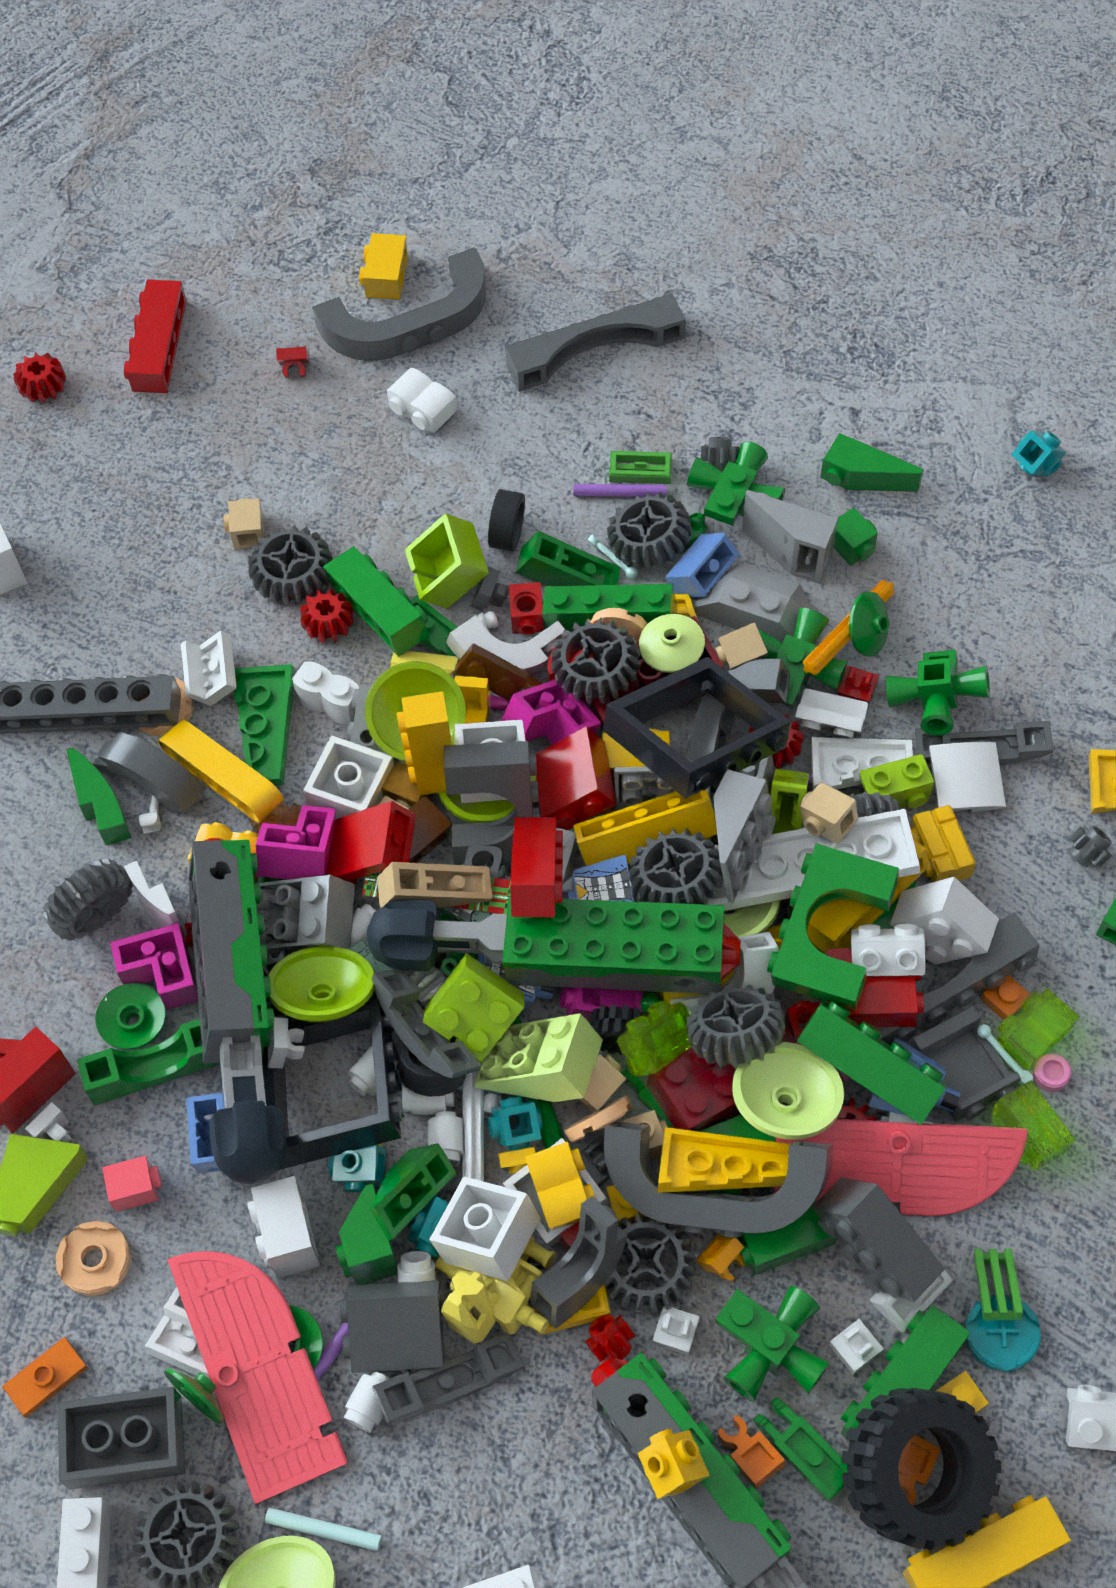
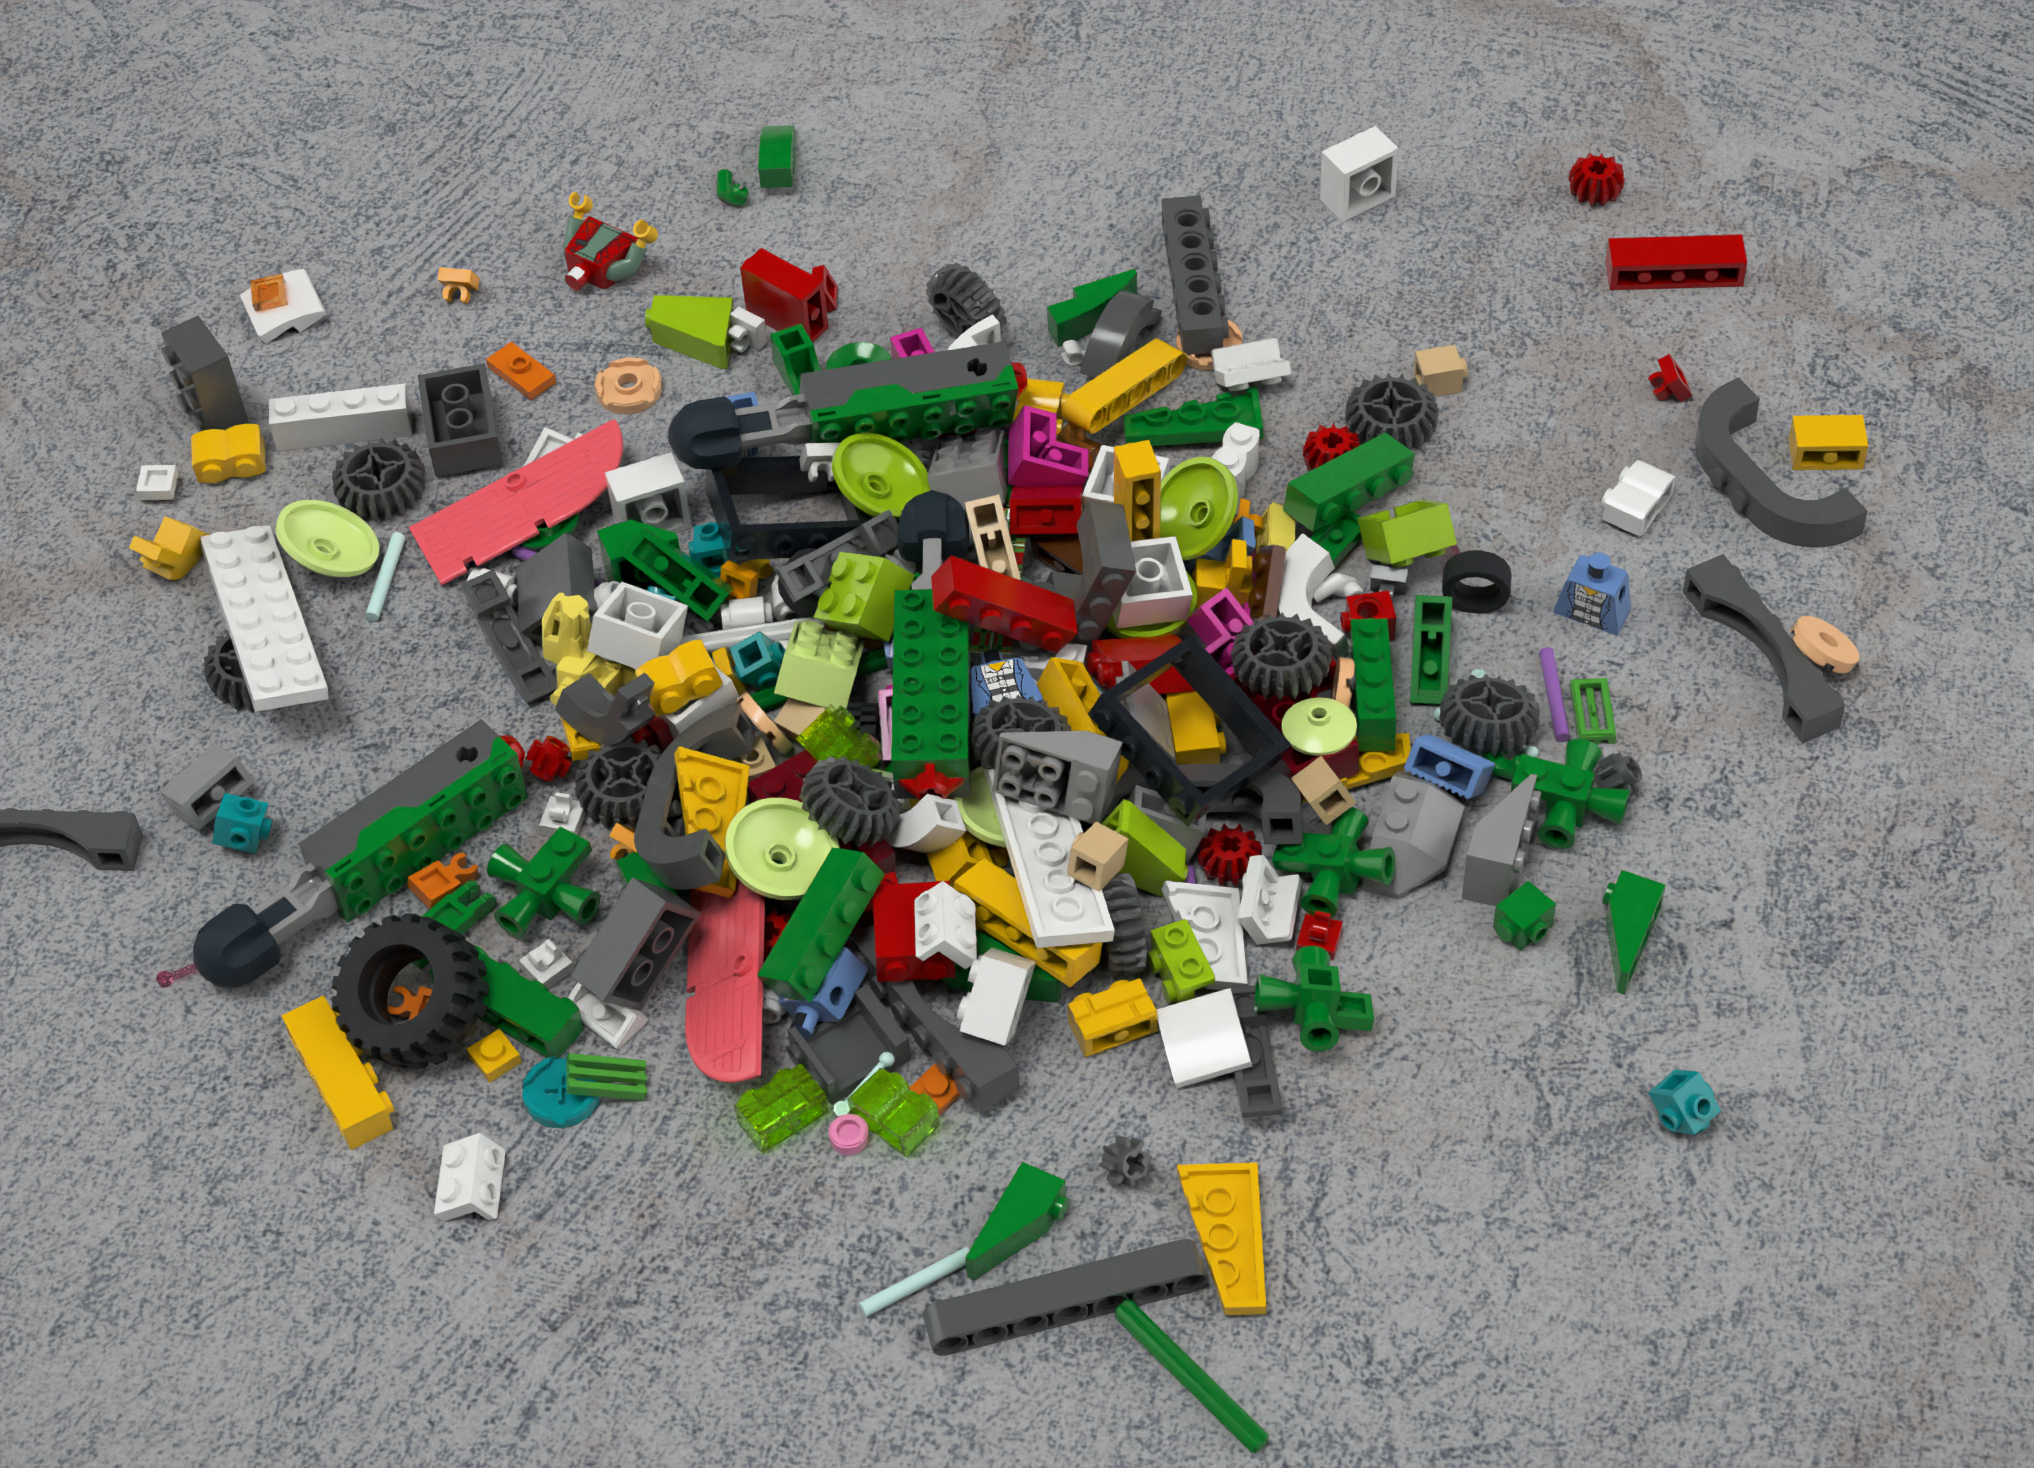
camera: 85 degrees right, 10 degrees down
coral brick [102,1155,162,1212] -> none
green dish [164,1368,224,1424] -> none
yellow brick [638,1429,710,1499] -> none
green arch [767,843,899,1011] -> none
light orange axle [803,580,894,675] -> none
green dish [849,592,889,657] -> none
none -> light orange tile [720,560,759,600]
none -> medium blue torso [1553,553,1631,636]
none -> light nougat tile [1791,616,1859,673]

